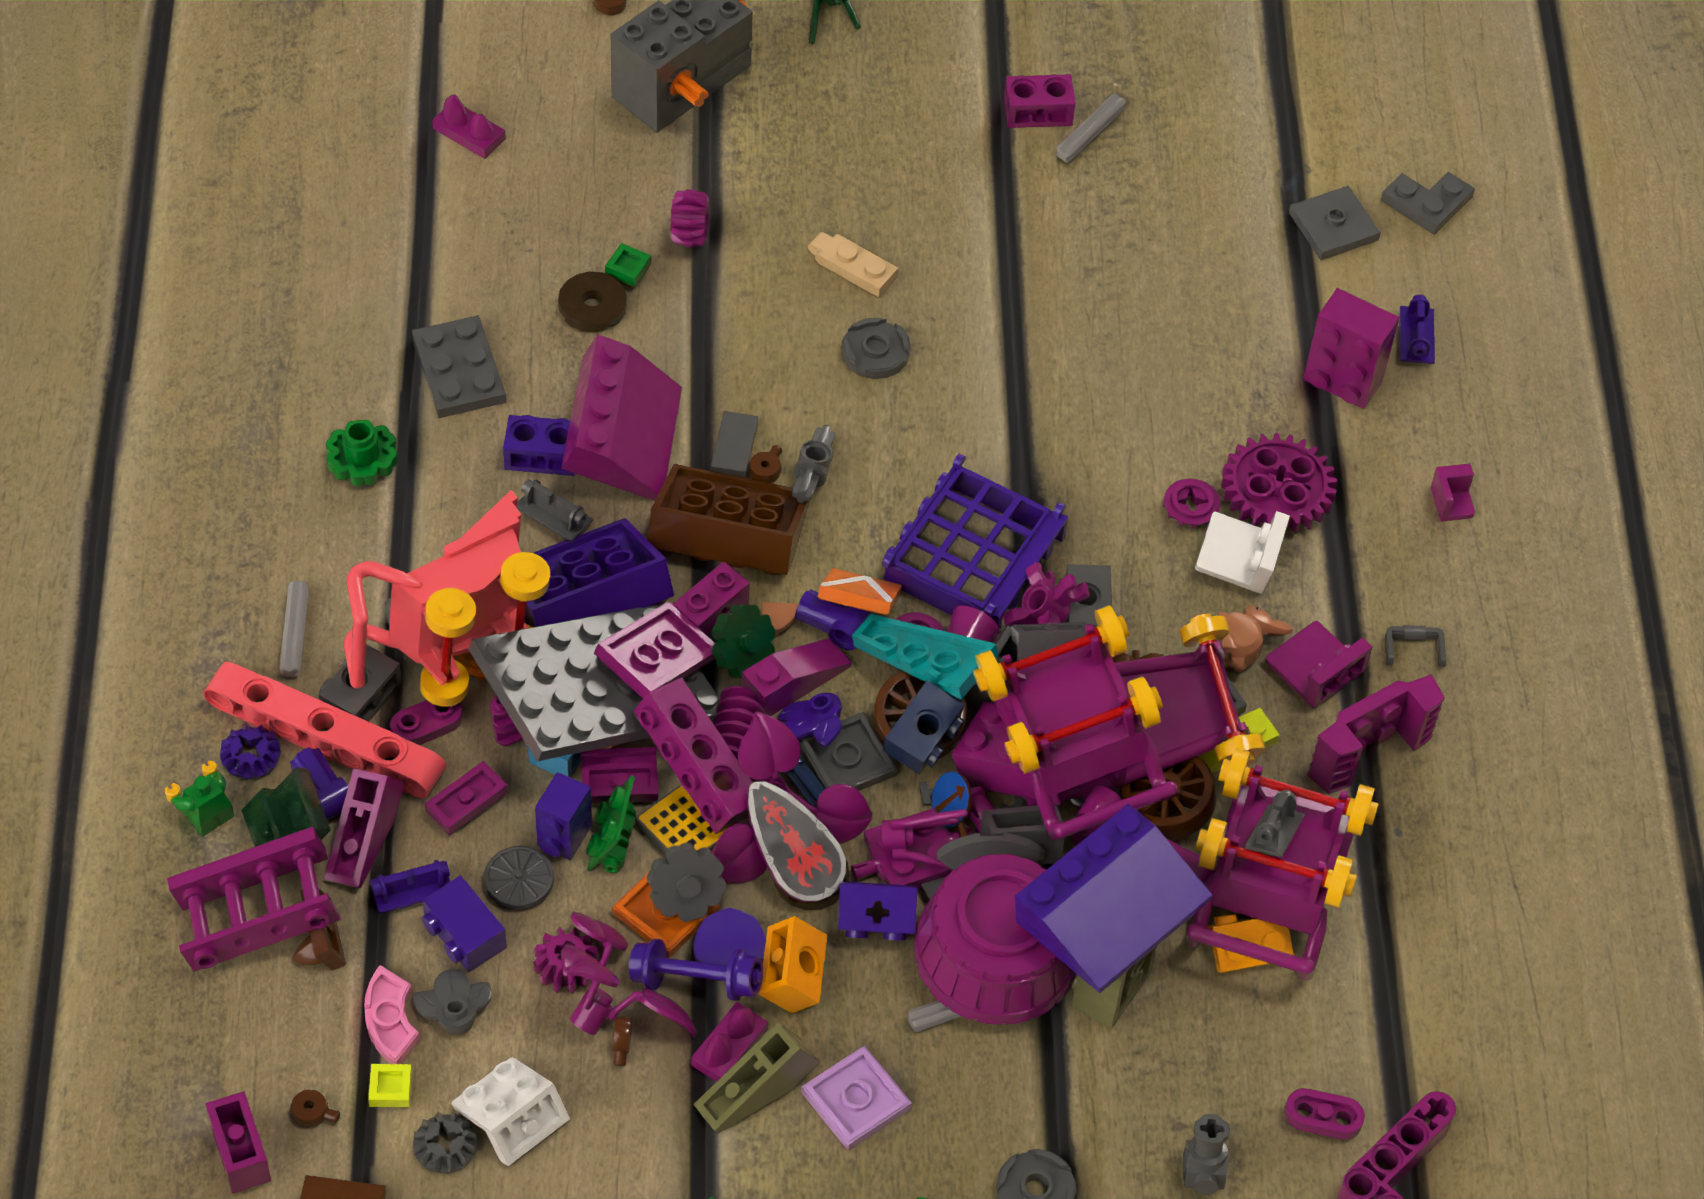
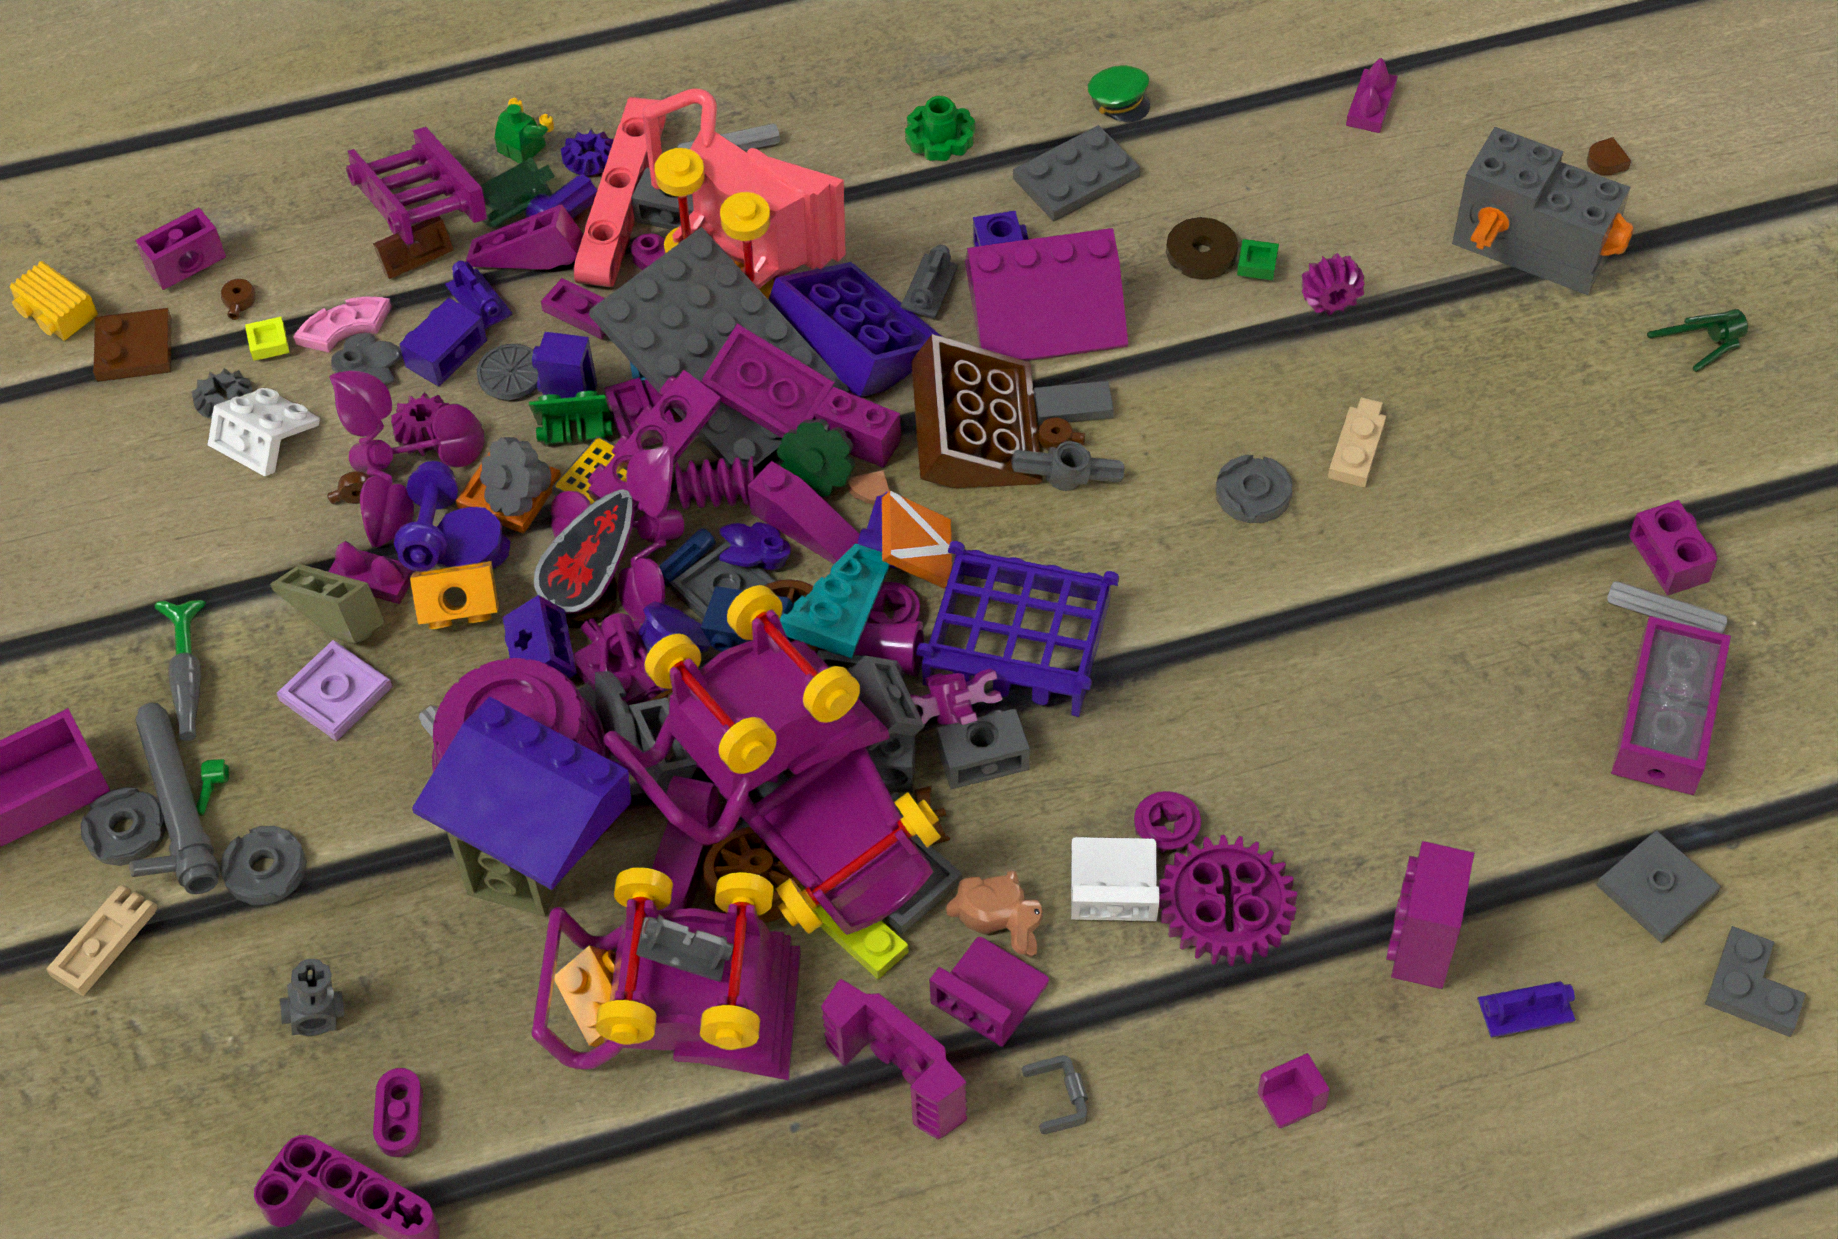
camera: 80 degrees right, 0 degrees up
none -> dark purple hat [639,601,711,653]
none -> green piece [1088,65,1150,122]
none -> brick [1611,616,1731,795]

